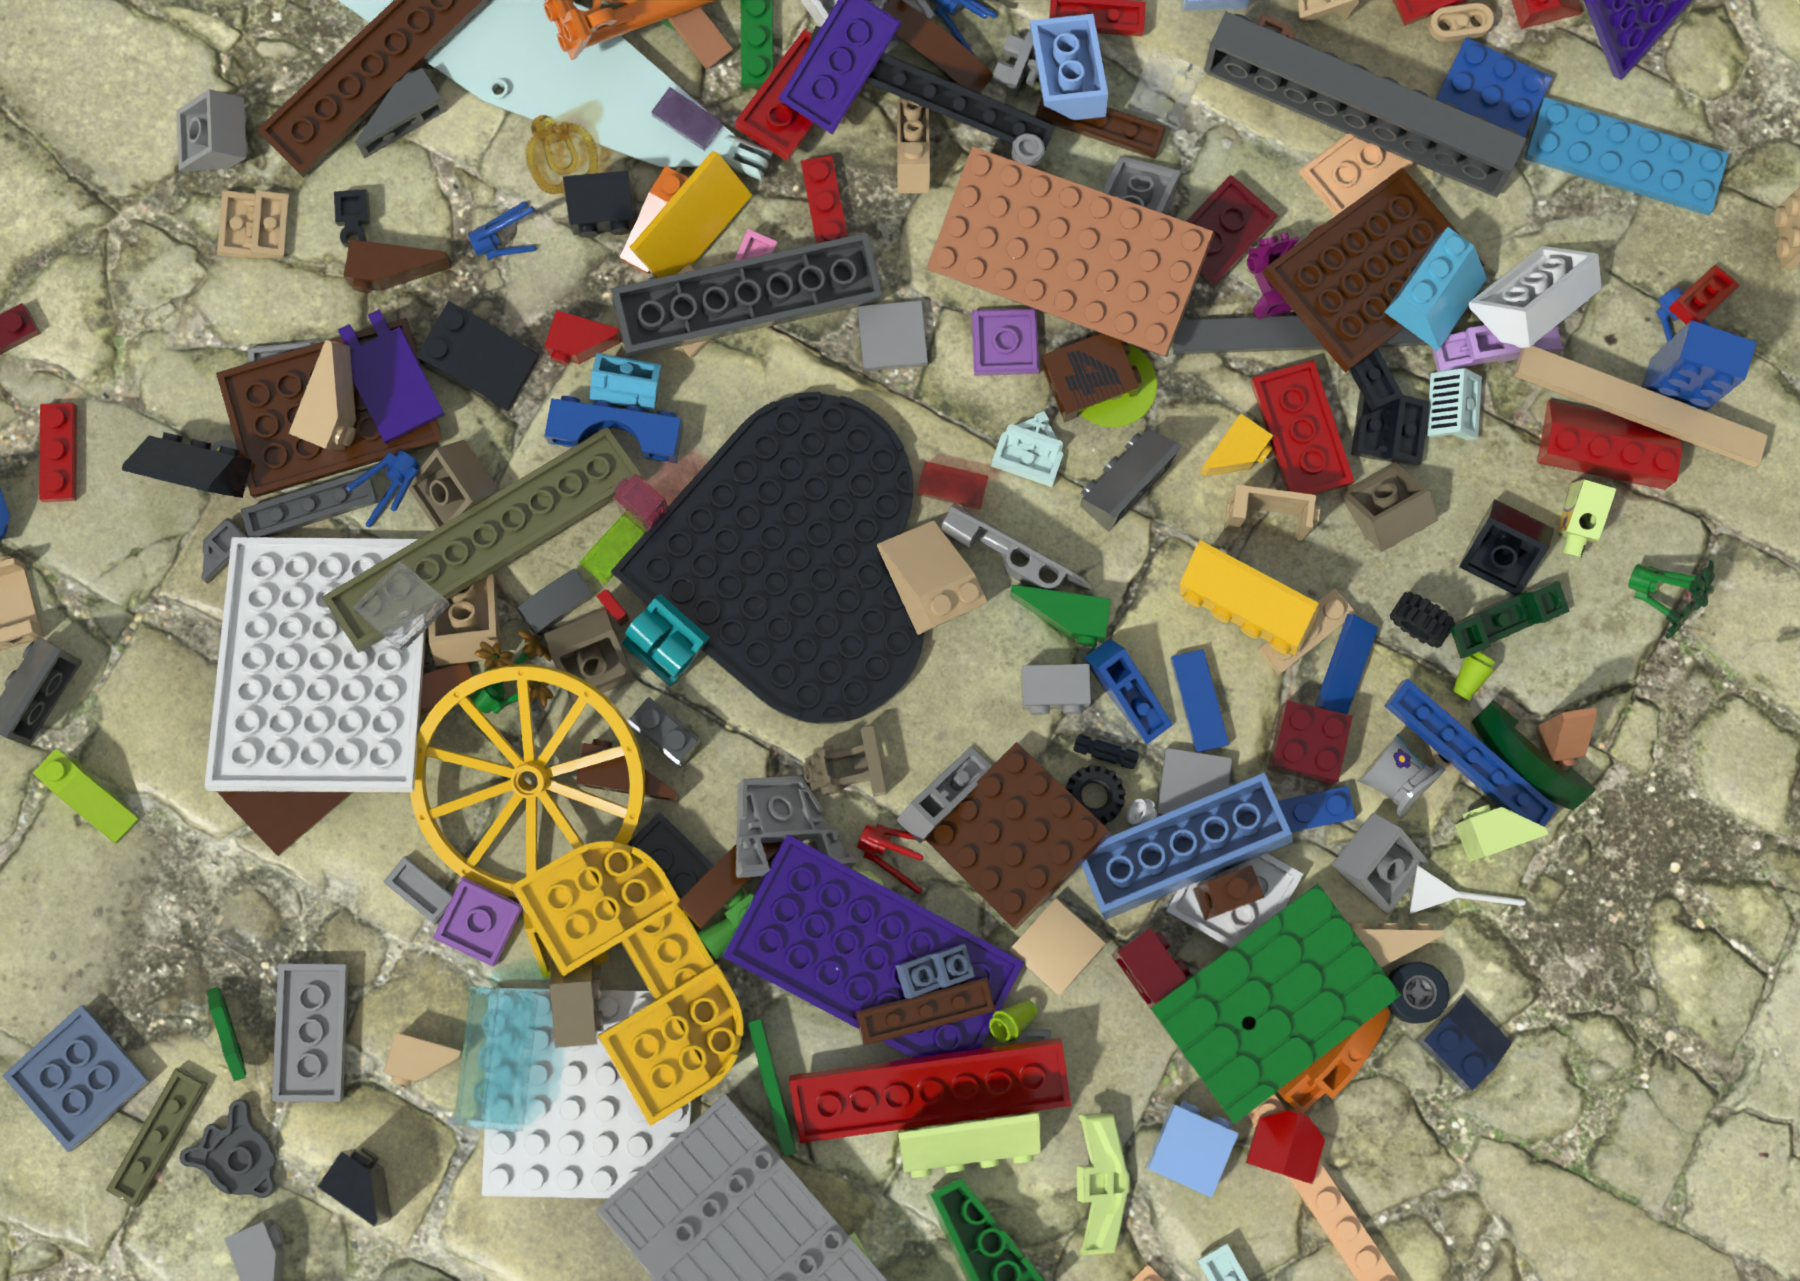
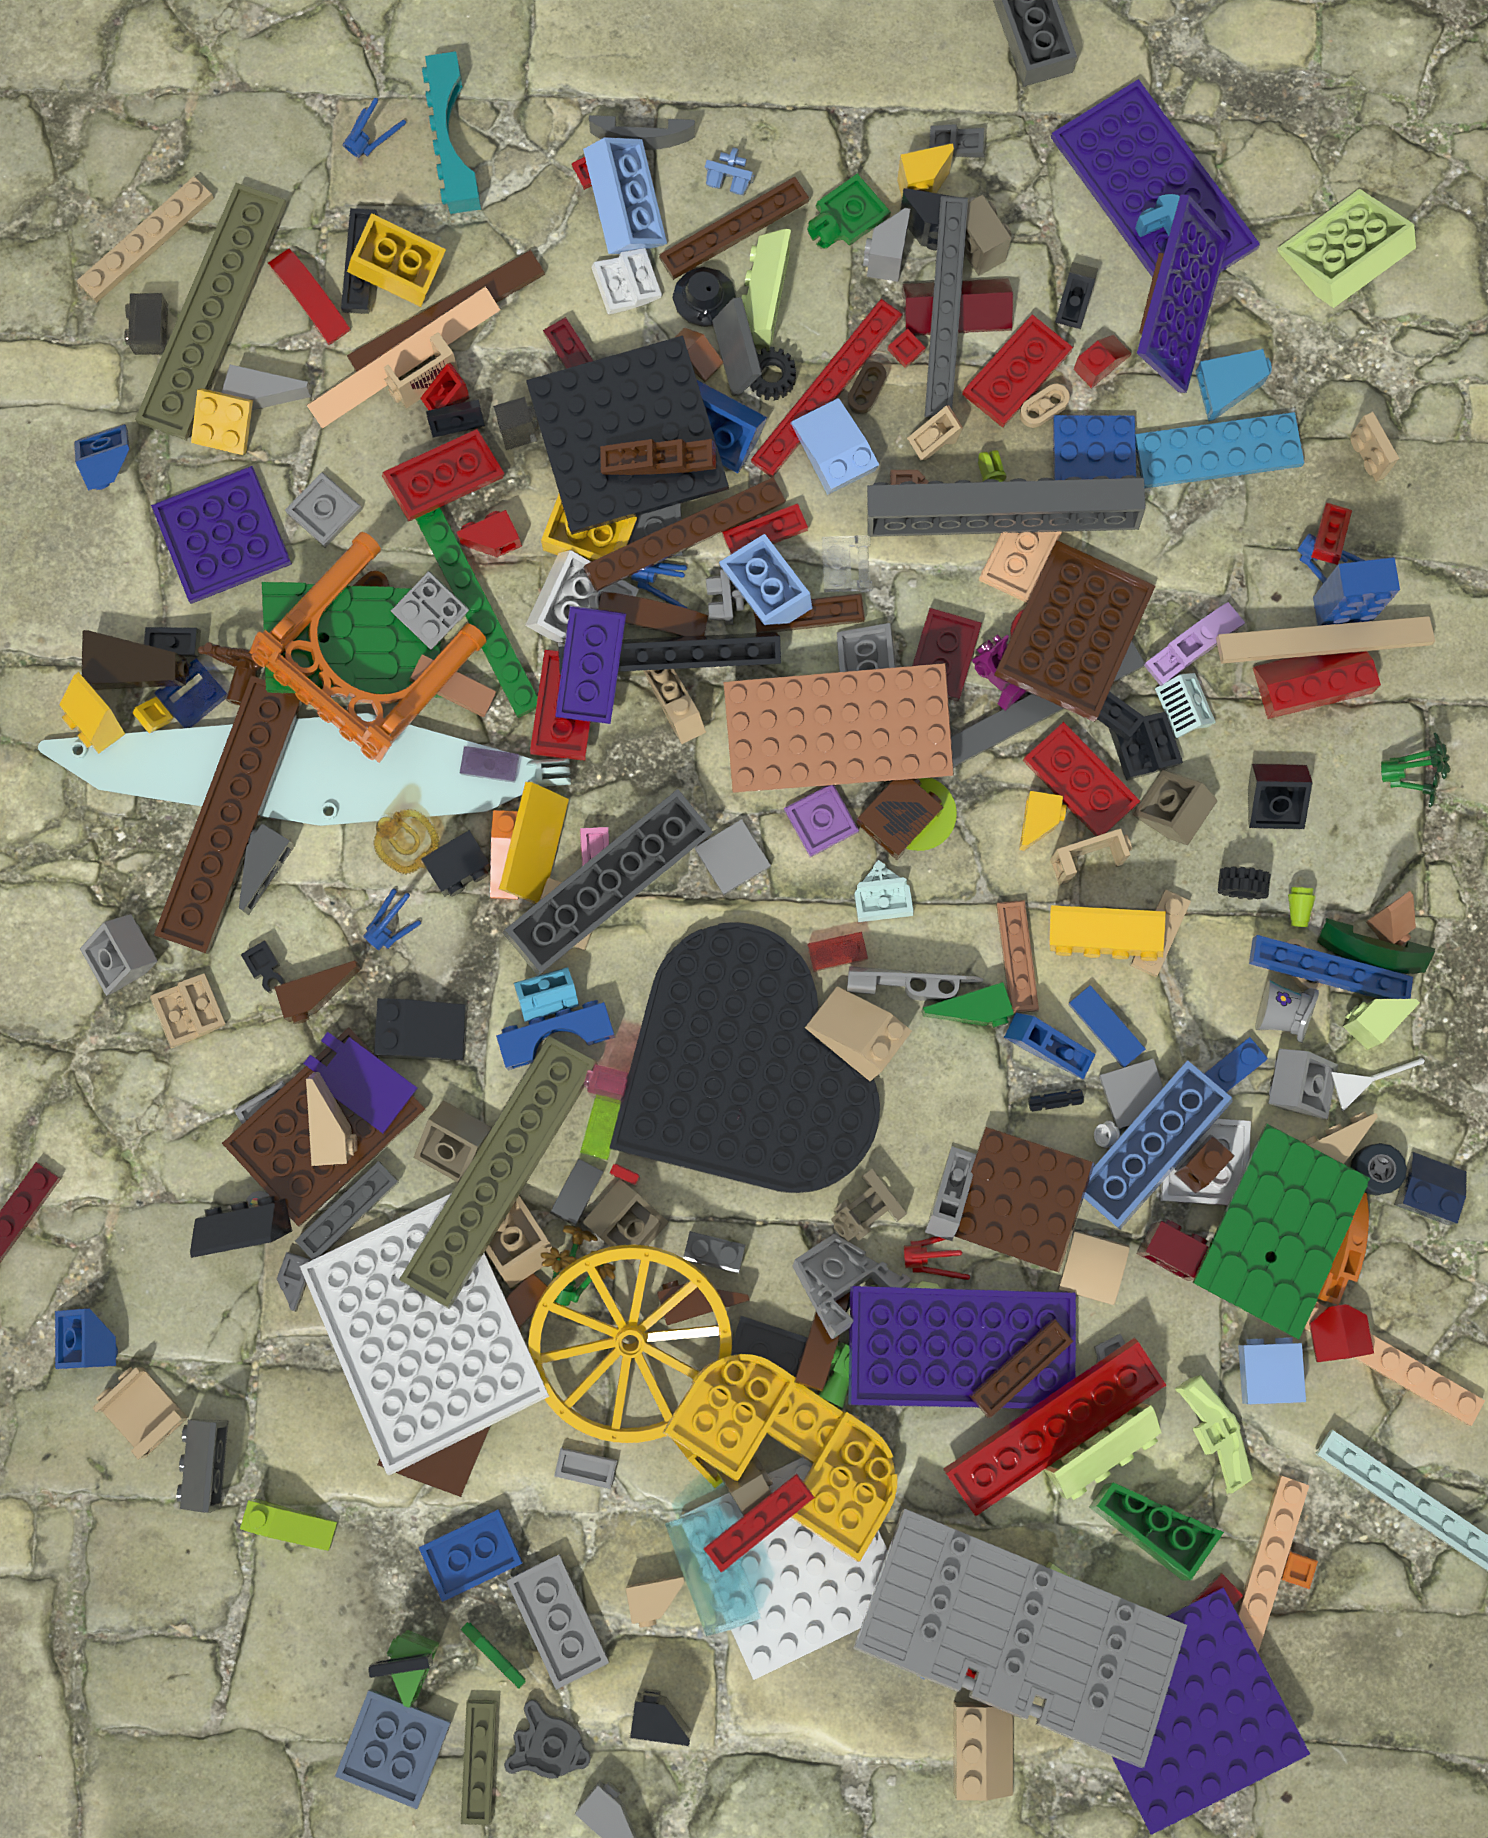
camera: 25 degrees left, 0 degrees up
red plate [39,403,77,502] -> none
blue plant [346,451,420,528] -> none
clear tile [352,561,450,652] -> none
medium lavender tile [433,876,523,967] -> none
red slope [544,310,621,365] -> none
teal plate [622,594,710,687] -> none
green tile [748,1019,797,1157] -> none
red plate [801,155,848,244] -> none
sand blue slope [895,944,975,999] -> none
lime cone [989,1000,1038,1043] -> none
light grey tile [1011,134,1045,167] -> none
light grey brick [1021,664,1091,715] -> none
black tyre [1065,764,1126,825] -> none
dark grey slope [1080,429,1182,532] -> none
dark red brick [1267,700,1353,785] -> none
blue tile [1315,614,1378,715] -> none
medium azure slope [1385,227,1487,351] -> none
dark green slope [1450,581,1570,659] -> none
white slope [1469,246,1602,348] -> none
yellowish green torso [1557,479,1616,559] -> none
none -> black tile [368,1653,433,1678]
none -> bright green slope [387,1630,440,1708]
none -> blue plate [419,1509,523,1602]
none -> red tile [703,1474,815,1573]
none -> lime arm [978,450,1007,482]
none -> nougat tile [996,900,1039,1014]
none -> dark azure slope [1196,349,1272,422]

